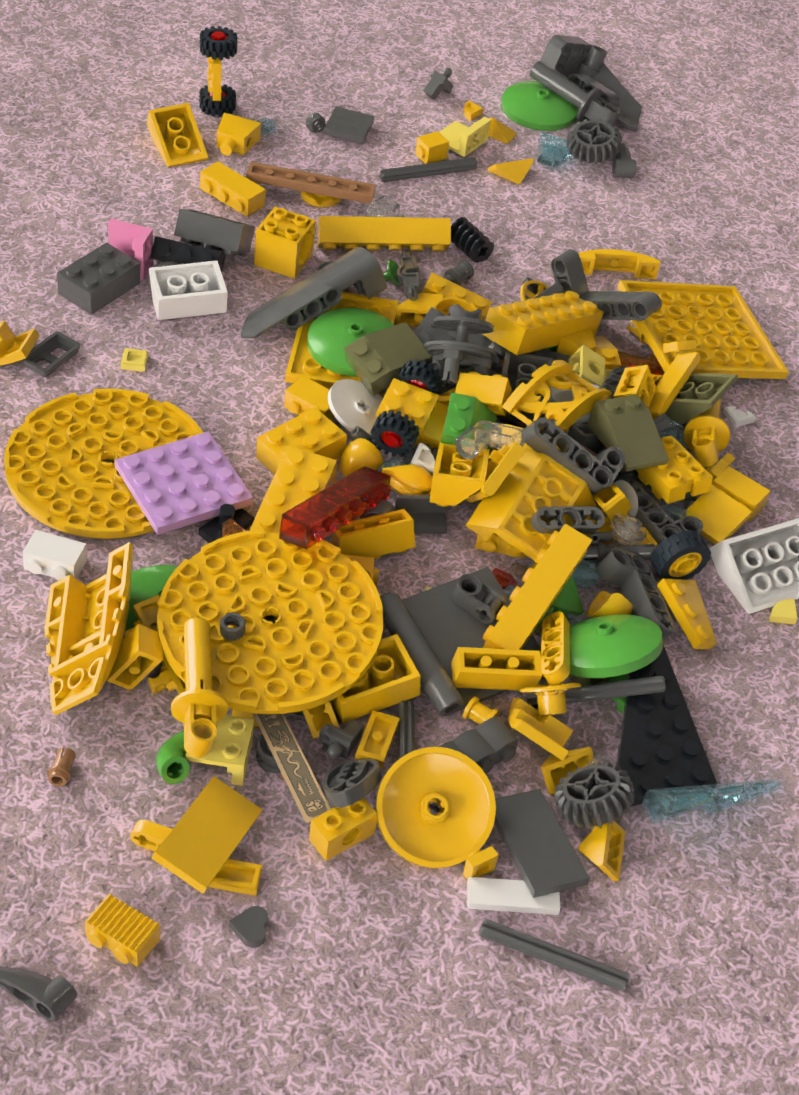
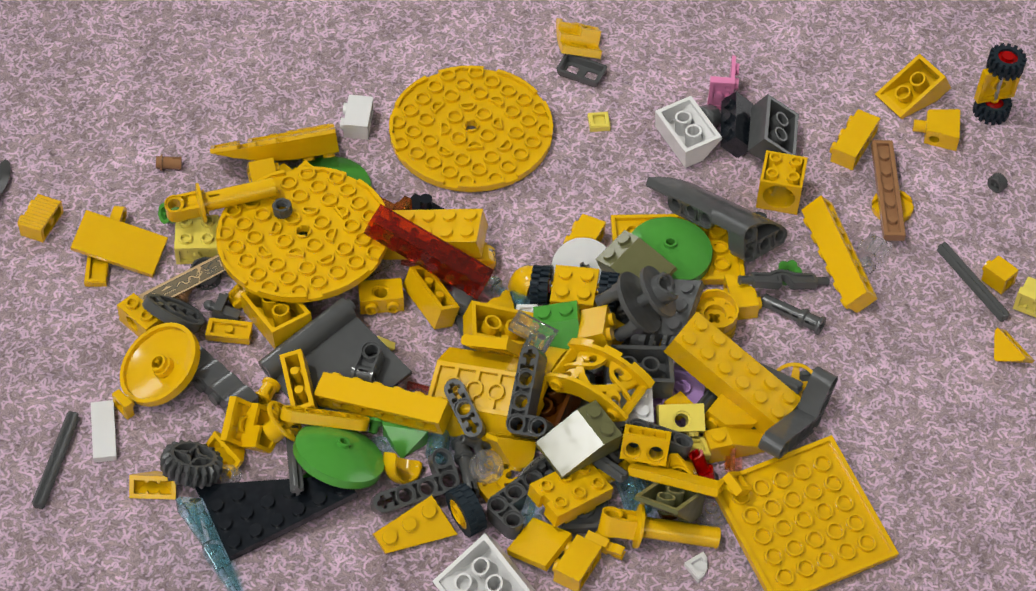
camera: 85 degrees right, 5 degrees up
dark grey brick [57,242,140,315] -> none
lavender plate [115,431,253,535] -> none
dark grey tile [229,906,268,948] -> none
yellow brick [256,407,347,475] -> none
clear light blue tile [257,118,276,135] -> none
dark grey tile [324,107,374,143] -> none
dark grey axle [398,700,415,759] -> none
yellow plate [422,272,492,320] -> none
black piece [451,217,494,263] -> none
dark grey tile [494,789,590,898] -> none
yellow slope [578,249,660,279] -> none

